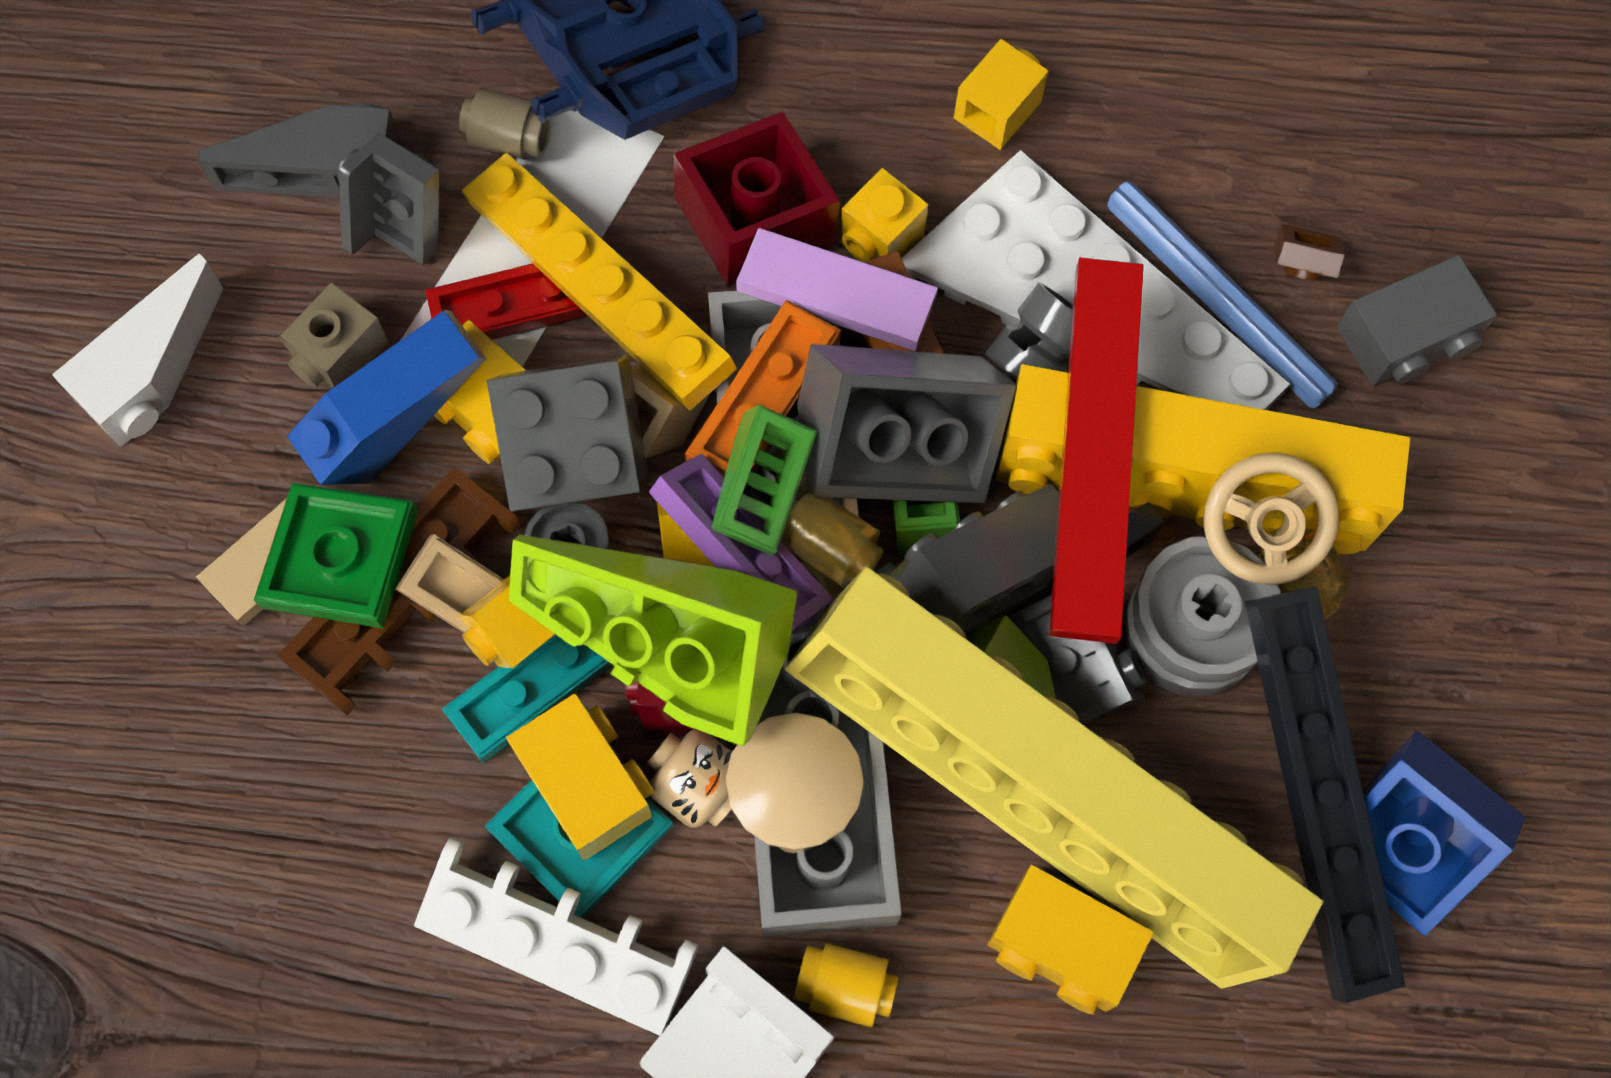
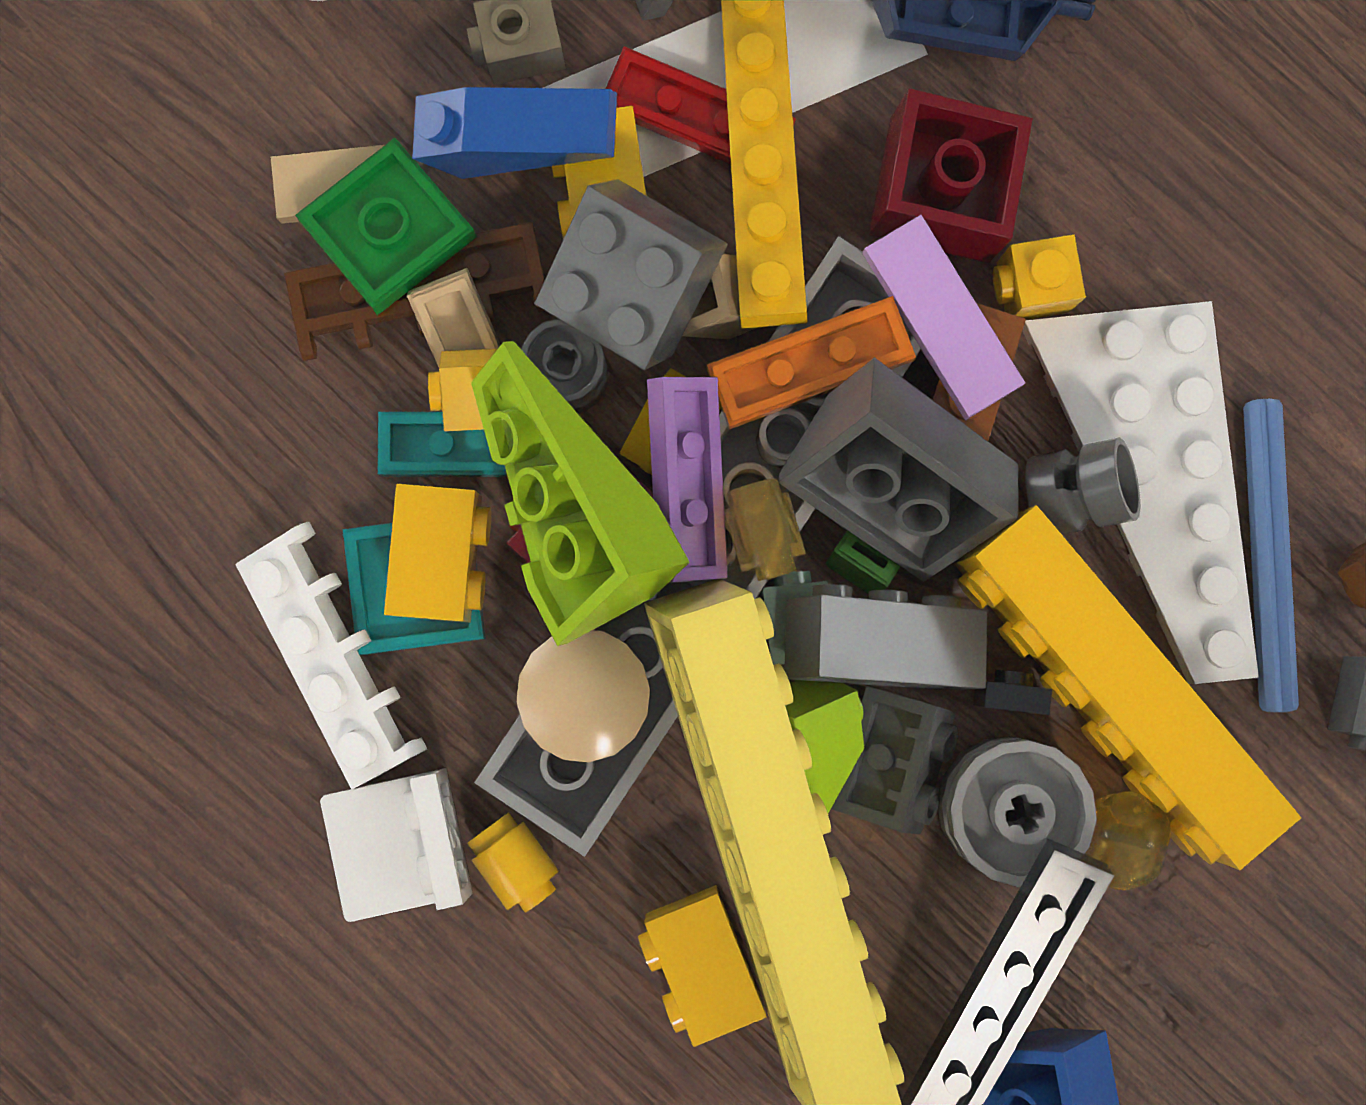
camera: 40 degrees right, 15 degrees up
tan head [646,729,732,828] -> none
bright green slope [711,405,818,555] -> none
yellow brick [954,39,1049,150] -> none
red tile [1049,257,1144,644] -> none
tan piece [1204,453,1339,585] -> none

